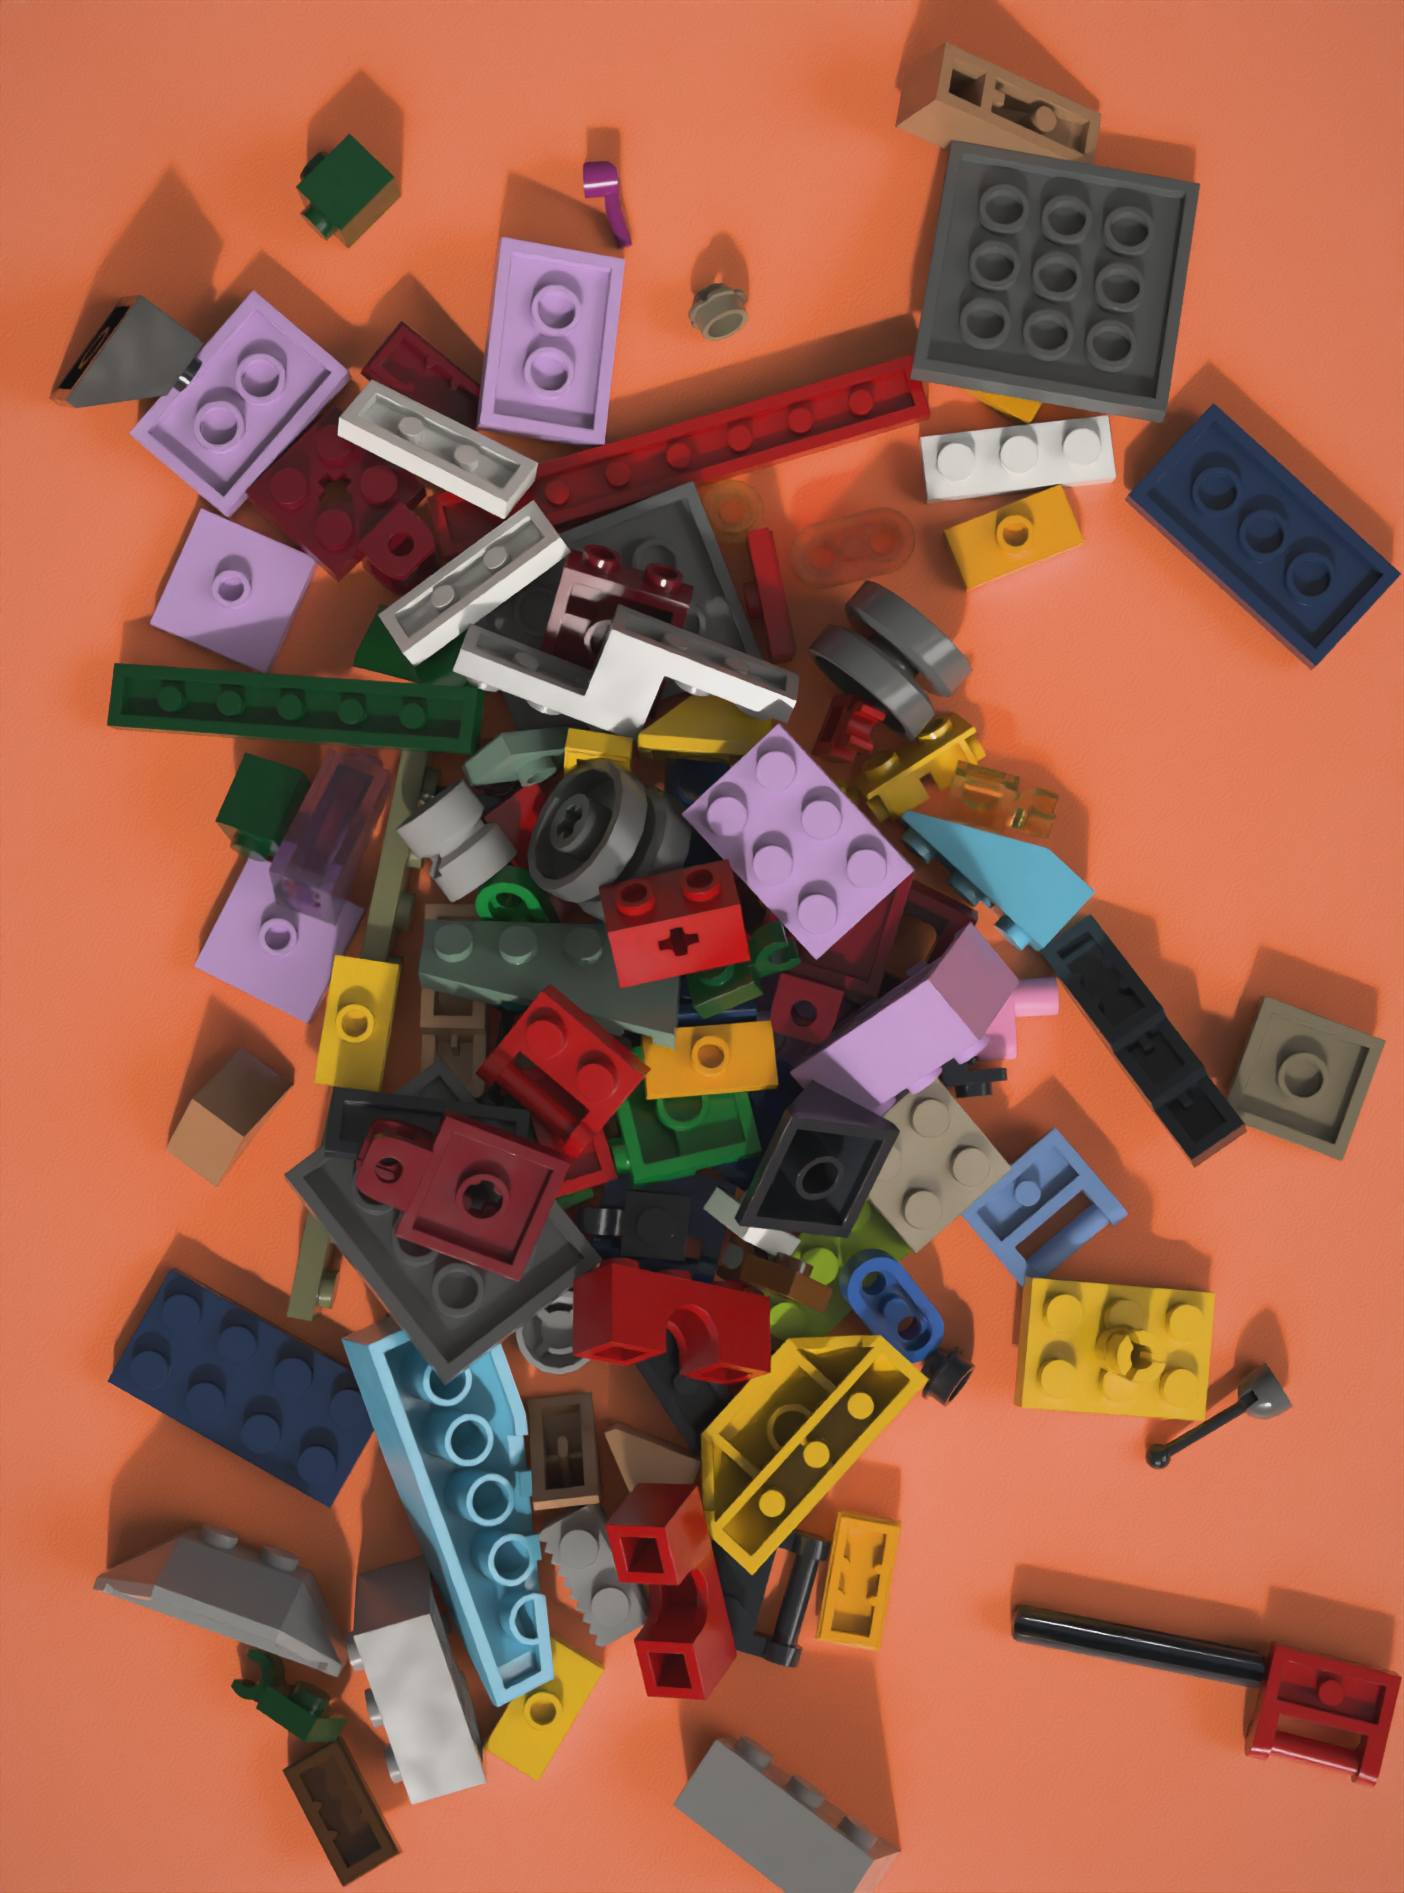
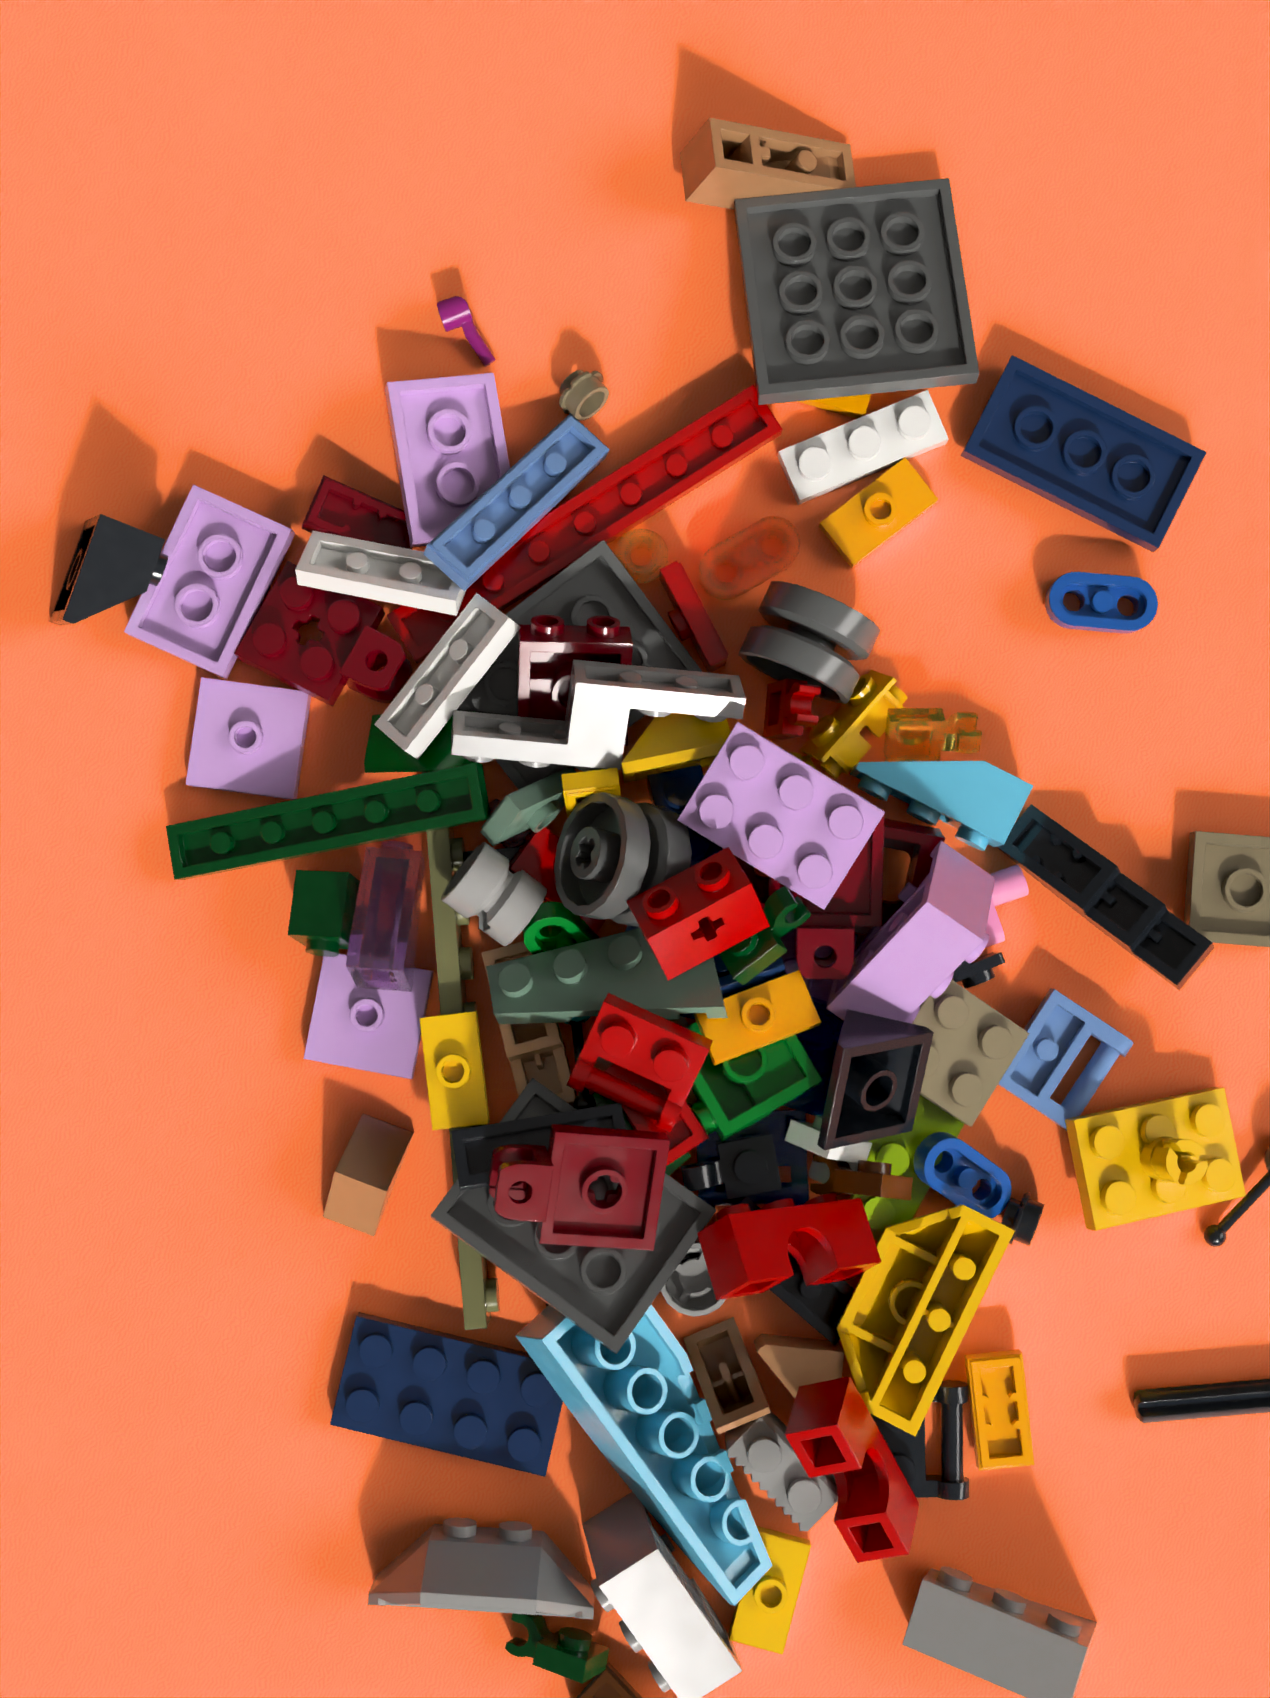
camera: 20 degrees left, 0 degrees up
dark green brick [296,133,401,249] -> none
none -> medium blue tile [424,413,610,591]
none -> blue plate [1045,572,1158,634]

